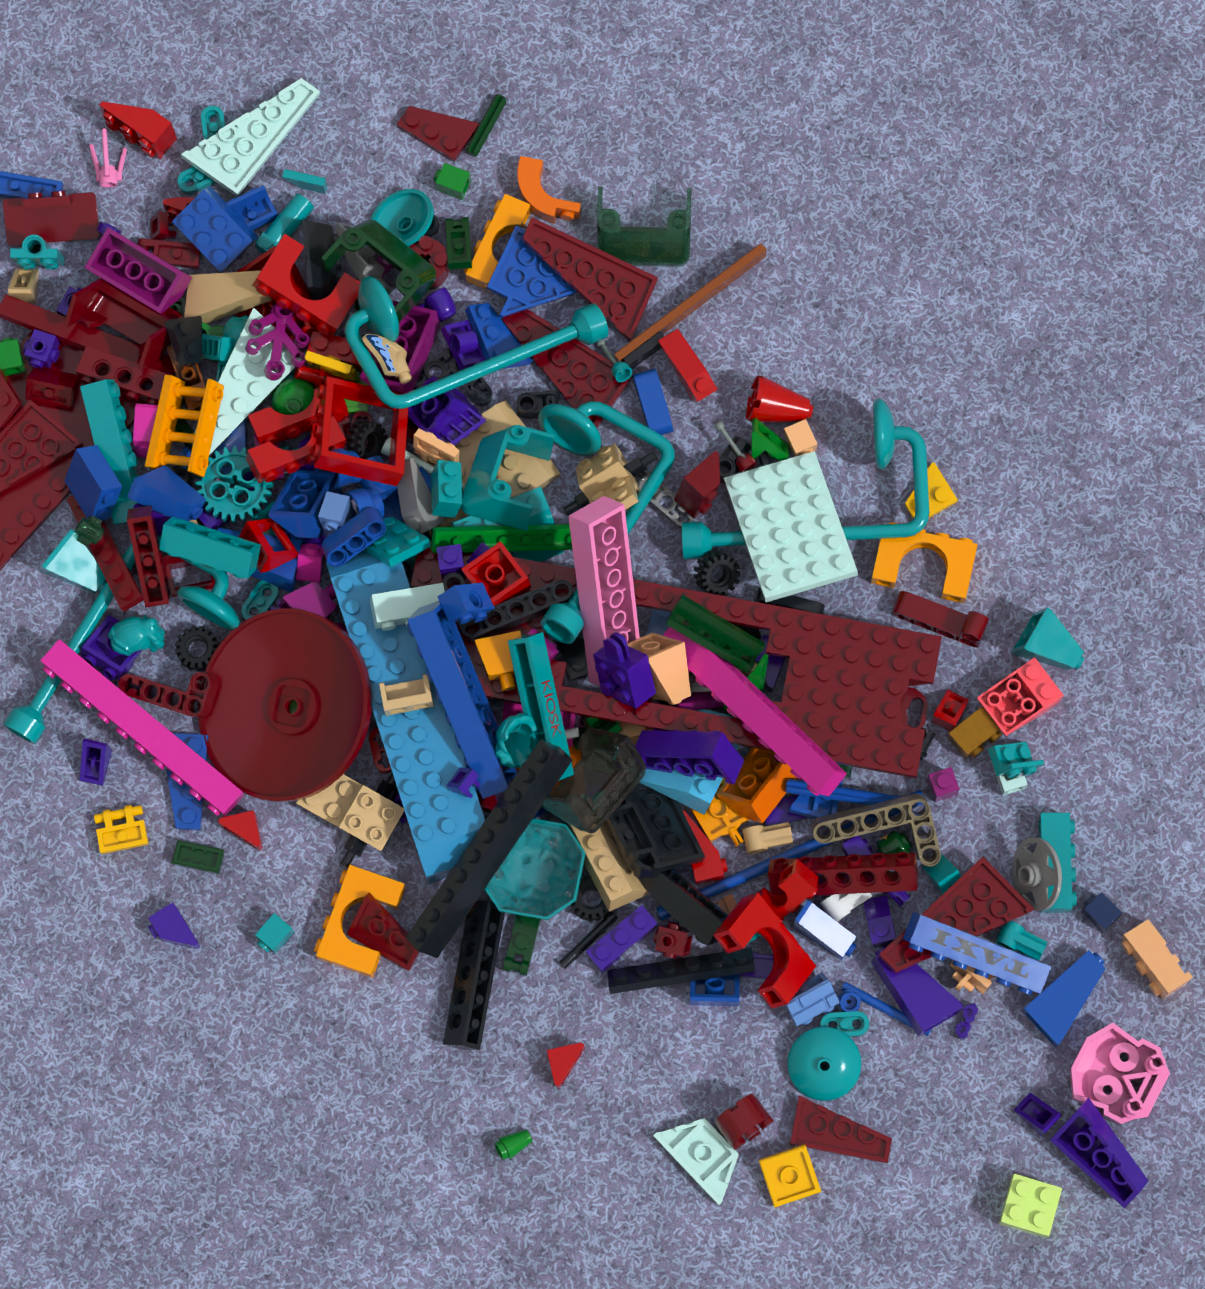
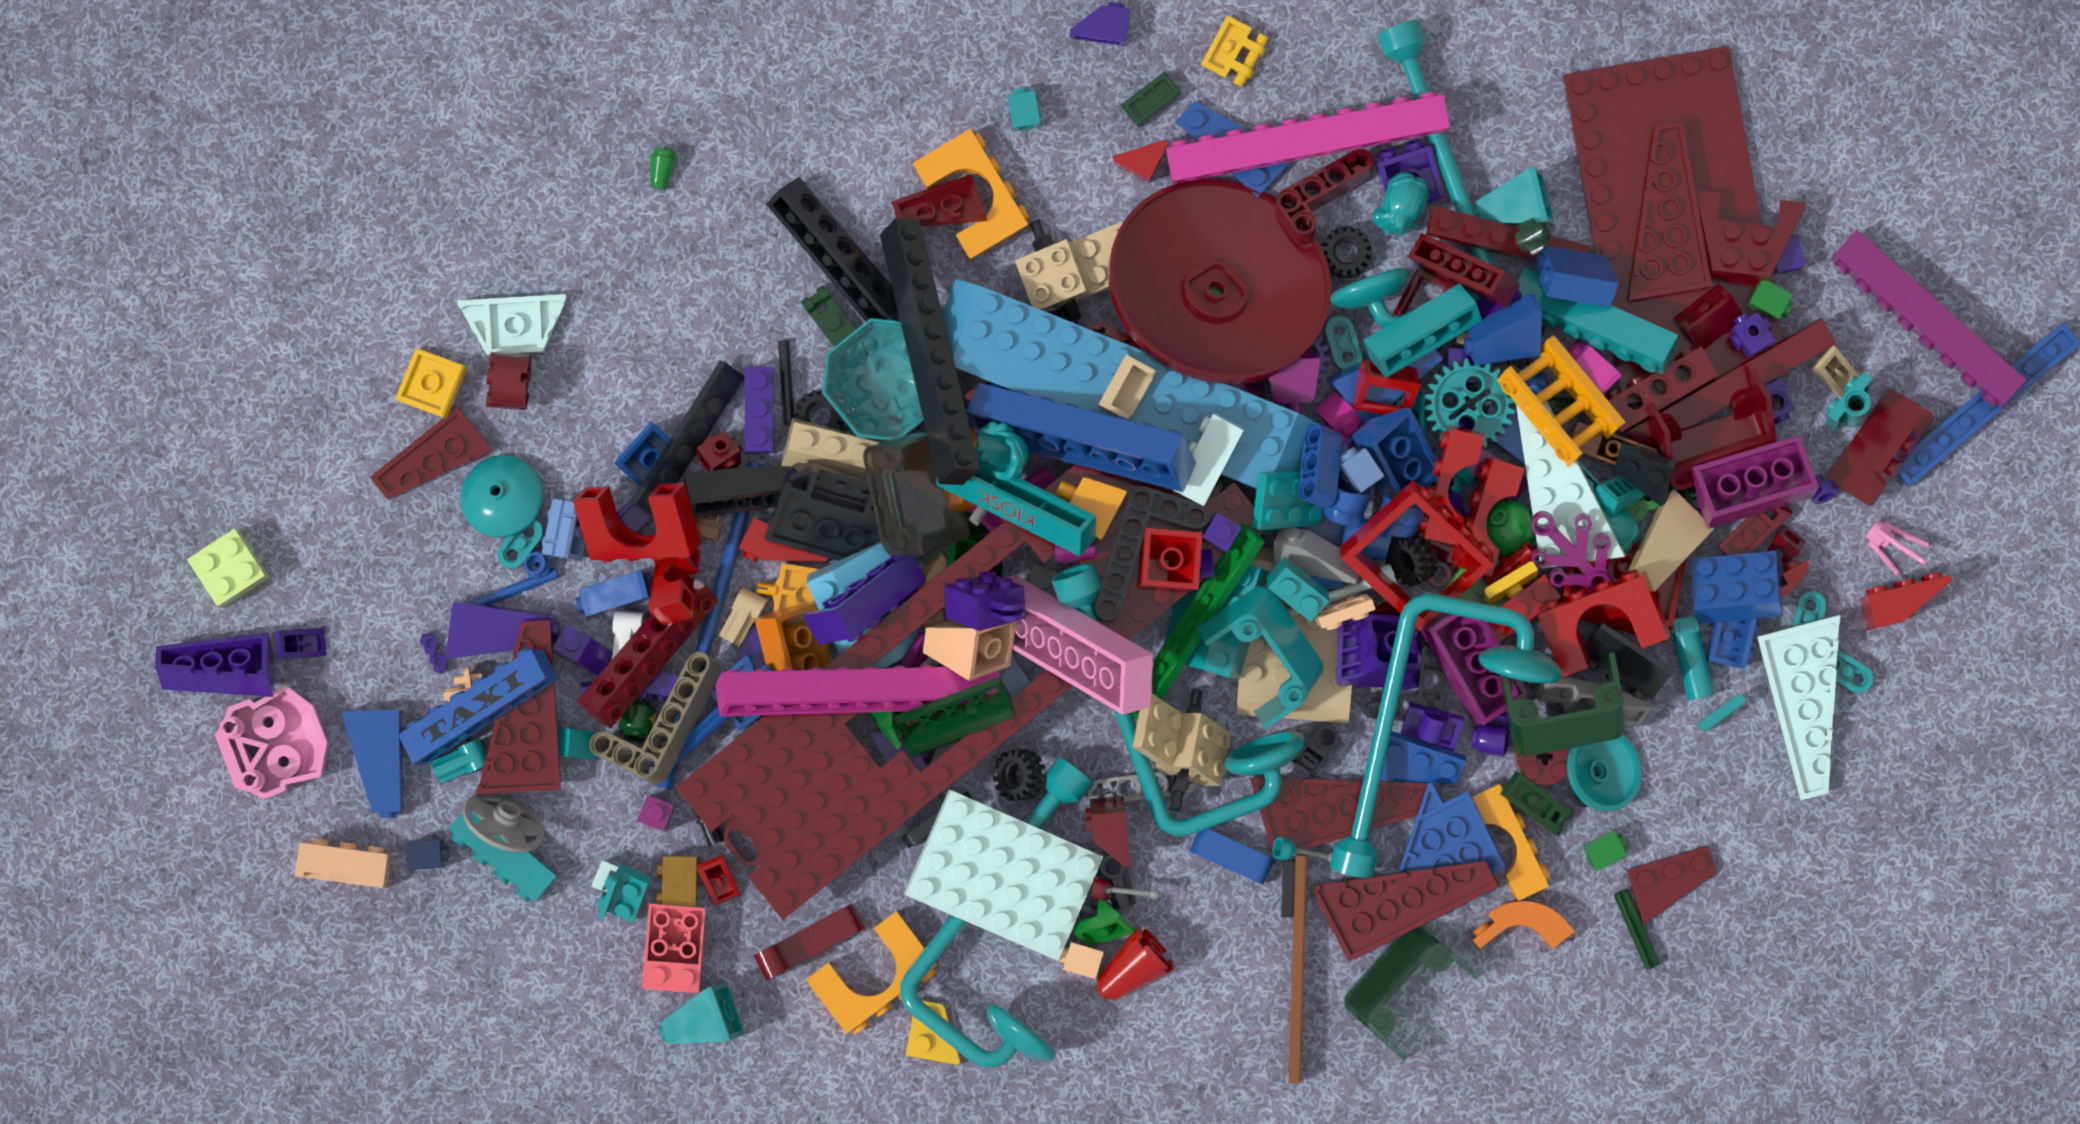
camera: 130 degrees right, 10 degrees up
dark purple slope [79,739,112,786] -> none
tan arm [362,334,412,384] -> none
blue brick [437,583,495,624] -> none
dark purple tile [446,767,480,798] -> none
red slope [547,1042,585,1089] -> none
red slope [657,329,718,402] -> none

